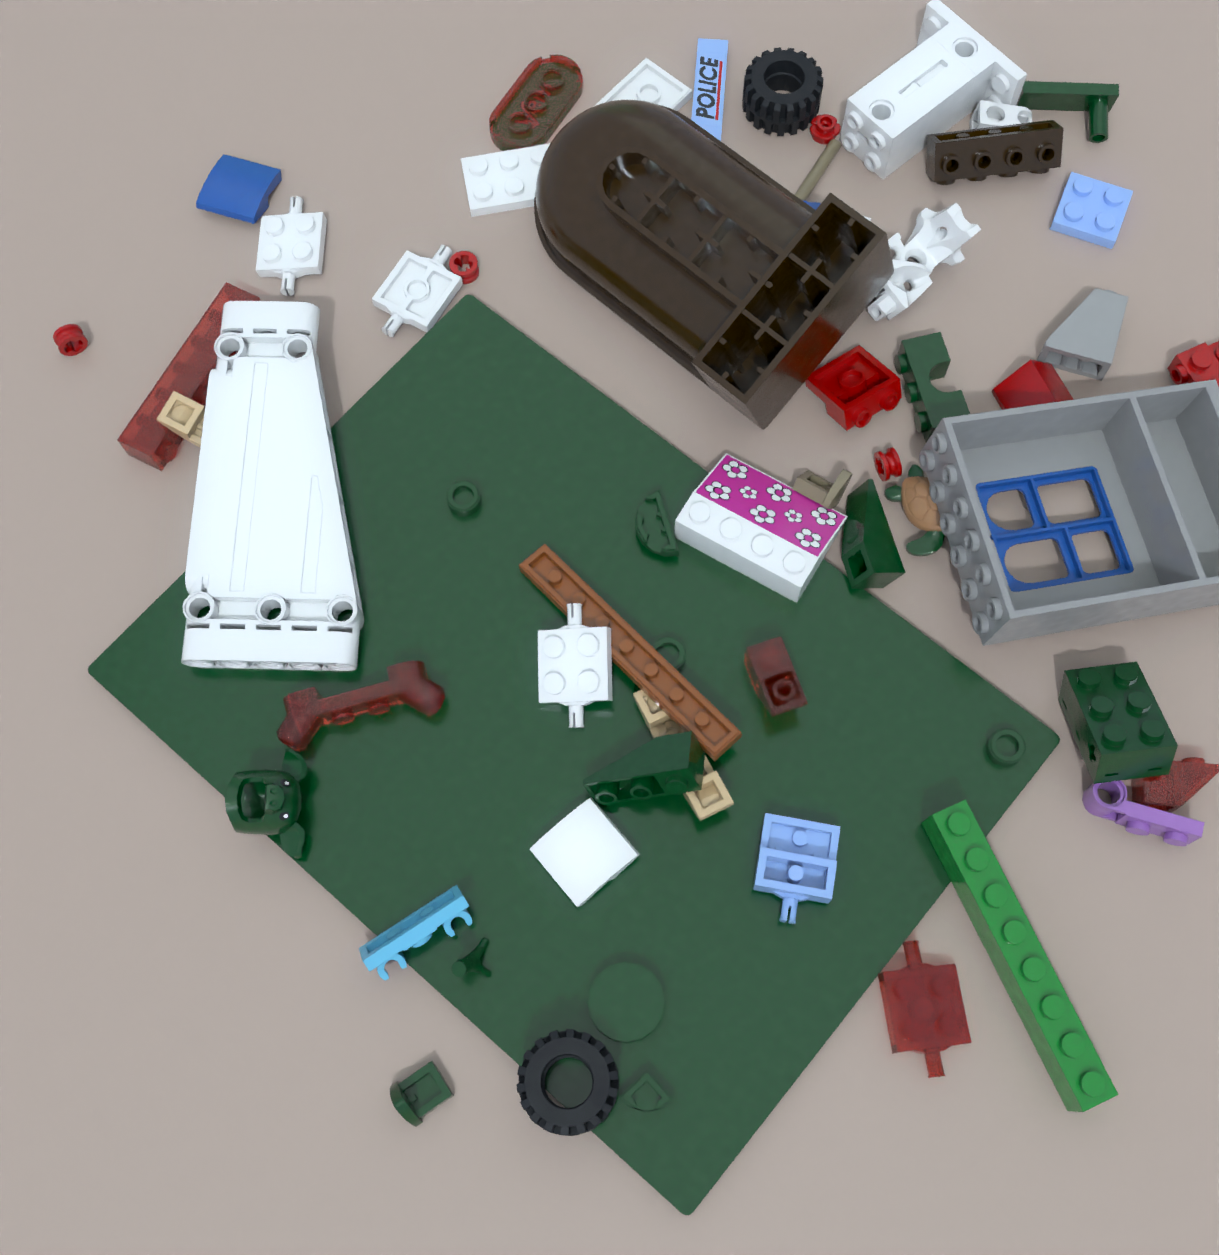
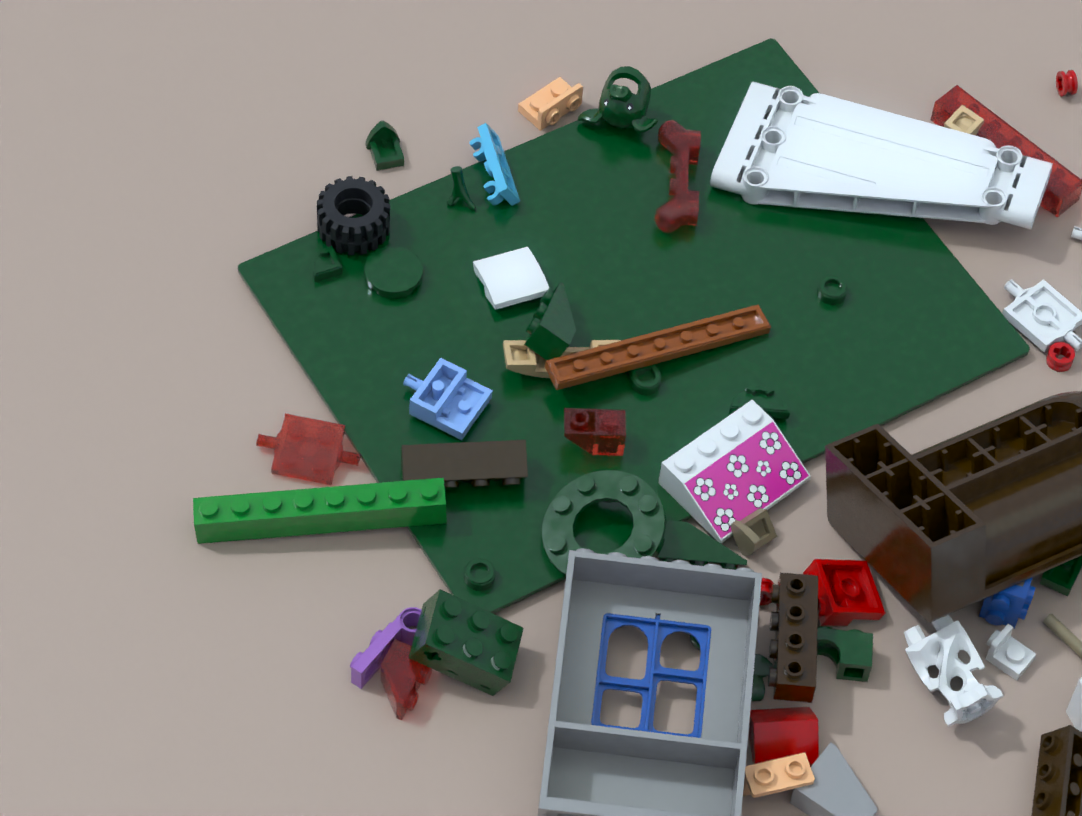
camera: 100 degrees right, 15 degrees down
white plate [538,603,613,728] -> none
none -> dark brown brick [400,440,528,489]
none -> light nougat bracket [518,77,583,131]
none -> dark green plate [542,470,667,578]
none -> light nougat bracket [743,753,815,798]
none -> dark brown brick [768,572,818,703]

